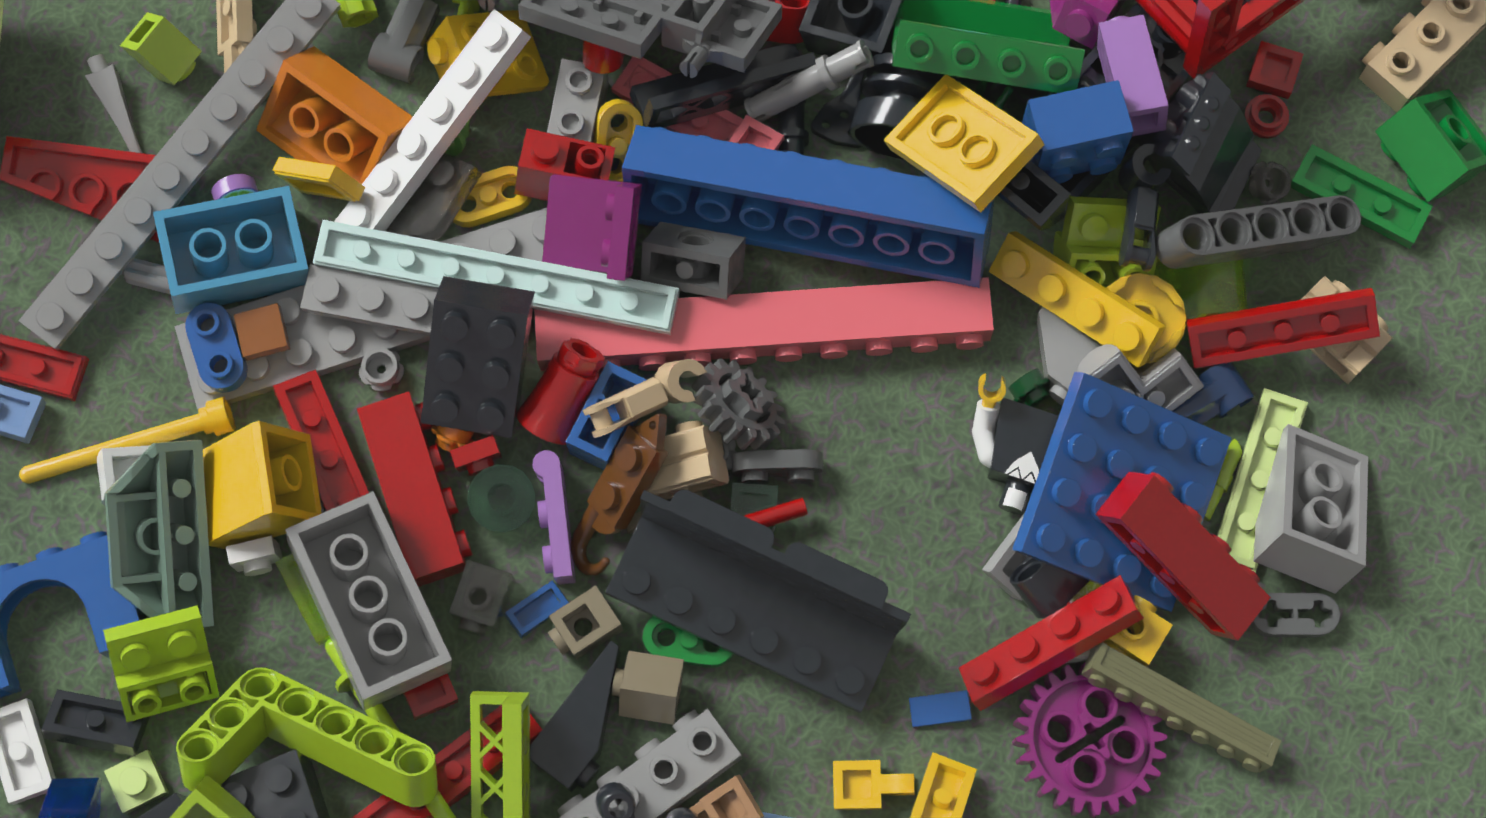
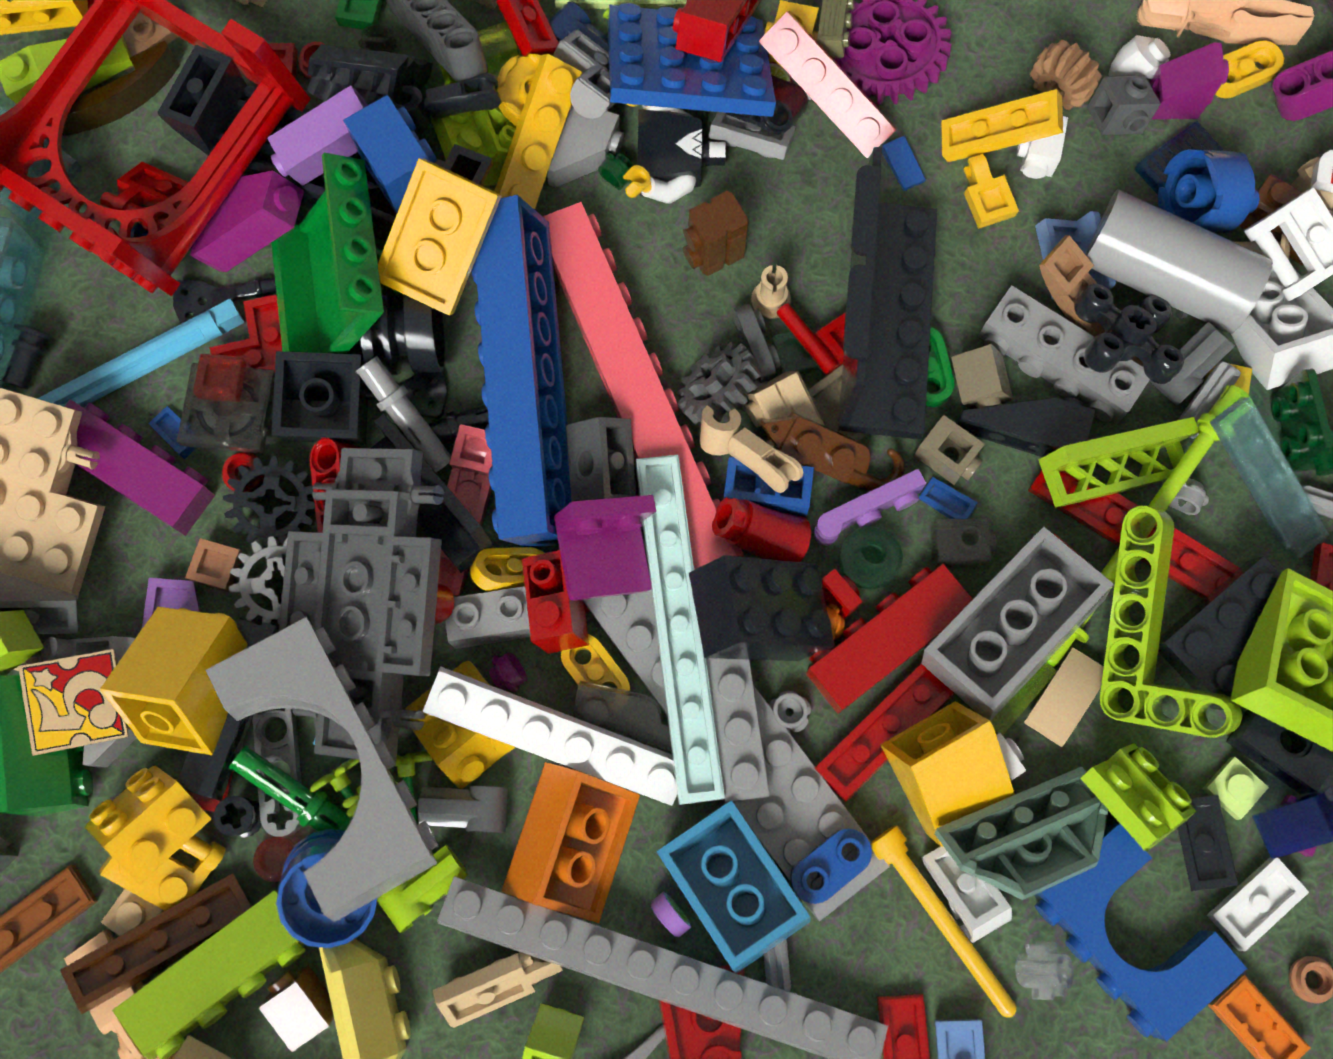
camera: 110 degrees left, 0 degrees up
dark orange tile [234,303,291,361] -> none
yellow tile [272,157,366,202] -> none
none -> magenta plate [489,652,528,693]
none -> reddish brown brick [683,190,748,276]
none -> tan pin [751,265,791,319]
none -> clear gear [1015,941,1074,1000]
none -> tan slope [1024,647,1104,747]

